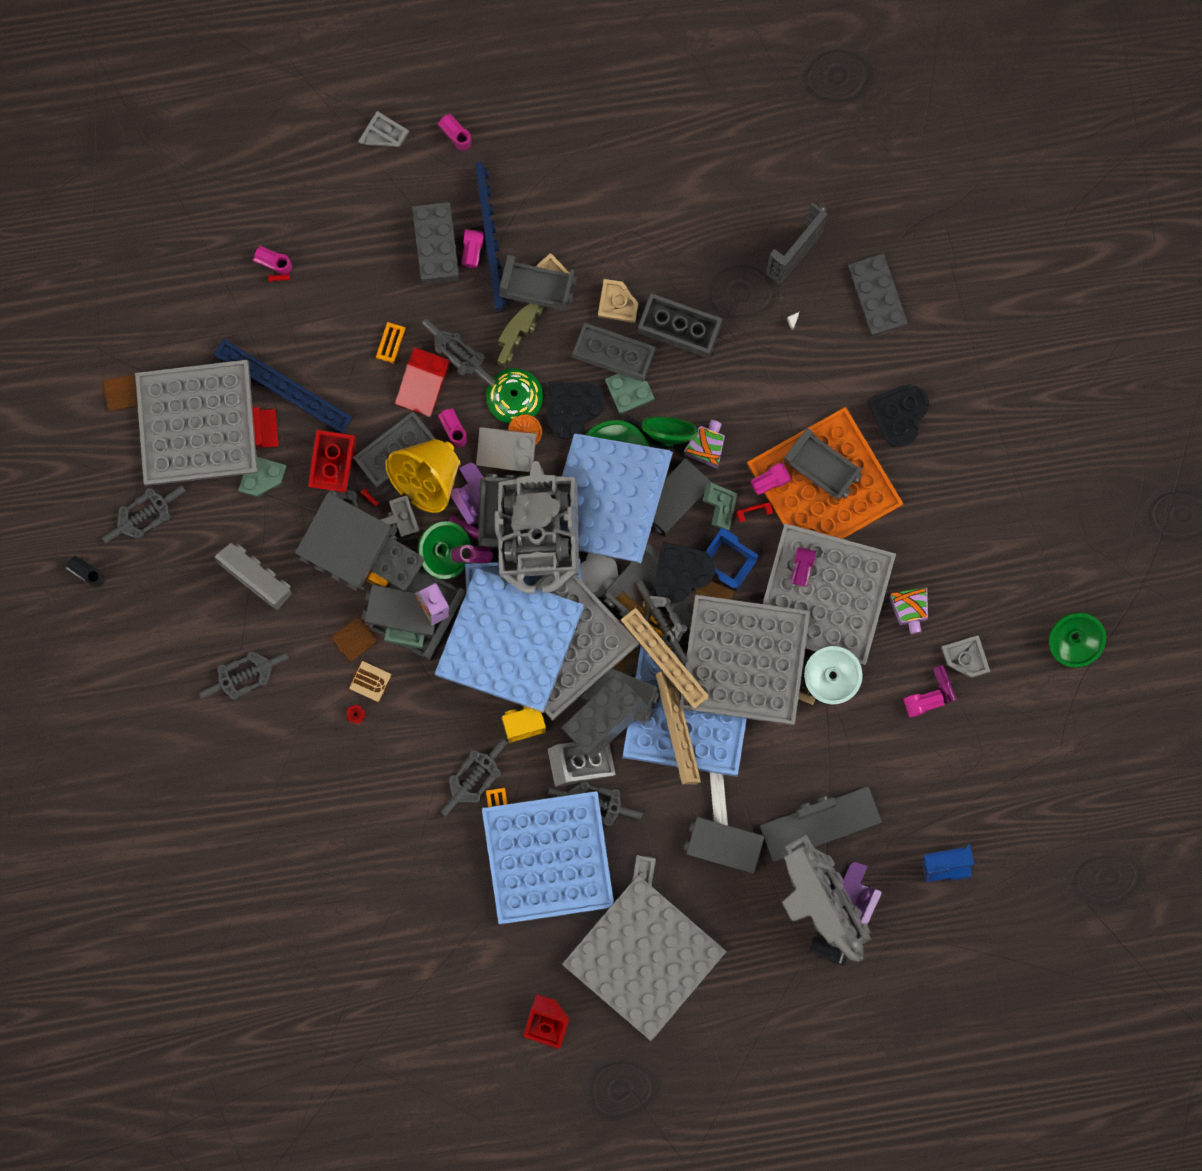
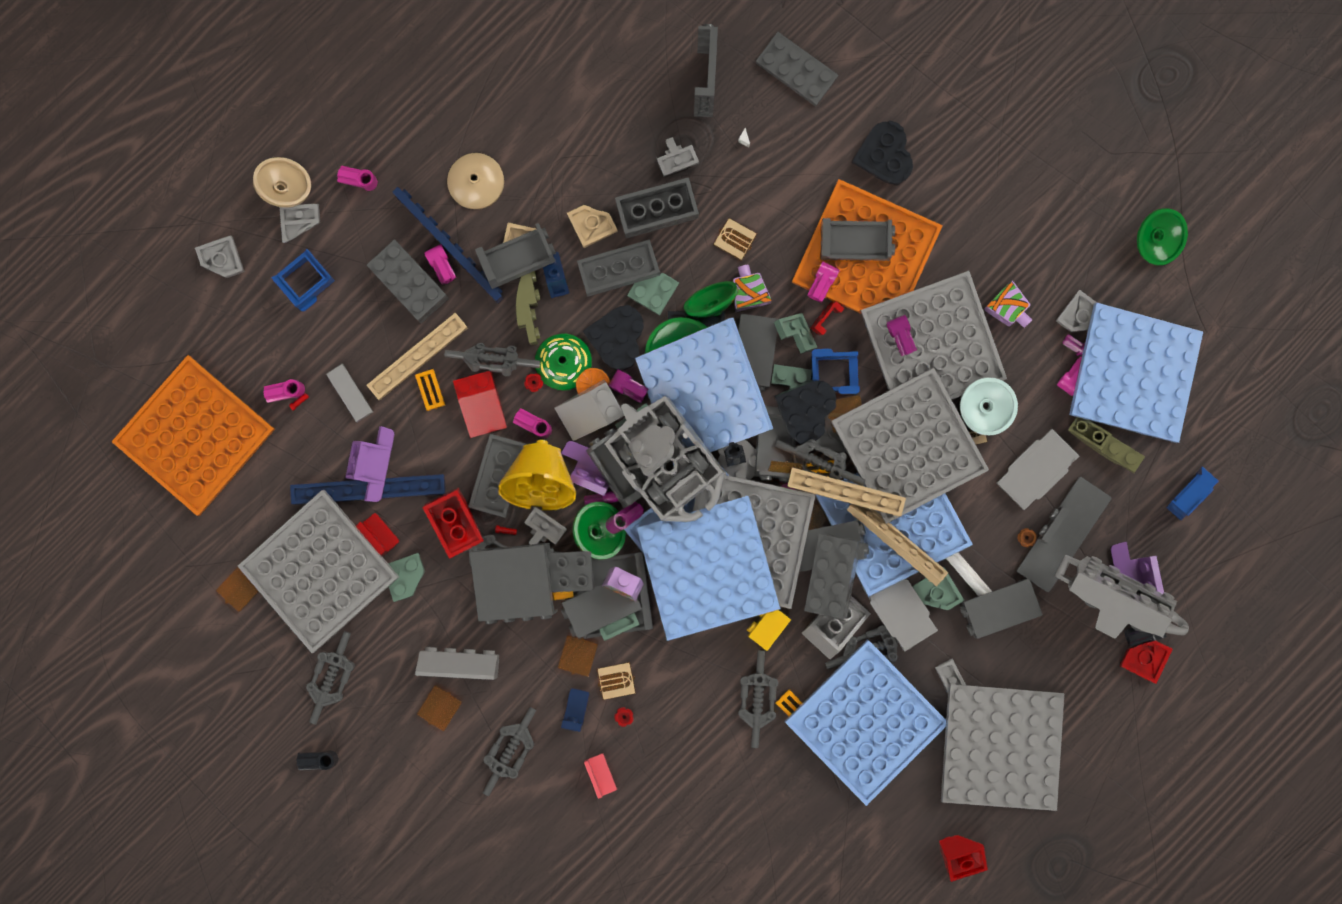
camera: 30 degrees left, 5 degrees up
none -> orange plate [112,355,275,516]
none -> light grey plate [195,235,244,278]
none -> tan dish [253,157,311,208]
none -> blue piece [271,249,335,312]
none -> light grey tile [326,364,373,423]
none -> medium lavender plate [345,426,395,502]
none -> tan plate [367,313,468,400]
none -> clear orange piece [417,685,462,731]
none -> tan dish [447,153,504,210]
none -> red plate [524,373,543,392]
none -> dark blue bracket [543,252,569,298]
none -> dark blue bracket [561,688,589,732]
none -> coral panel [584,753,617,799]
none -> magenta piece [608,369,648,403]
none -> light grey hinge [657,137,699,177]
none -> piece [713,218,757,261]
none -> black piece [724,442,746,467]
none -> sand green plate [771,364,812,389]
none -> light grey piece [862,579,938,652]
none -> sand green plate [912,567,964,610]
none -> light grey piece [996,429,1080,510]
none -> dark orange plate [1017,528,1036,547]
none -> olive slope [1068,417,1145,474]
none -> light blue plate [1069,303,1203,443]
none -> red plate [1120,641,1173,684]

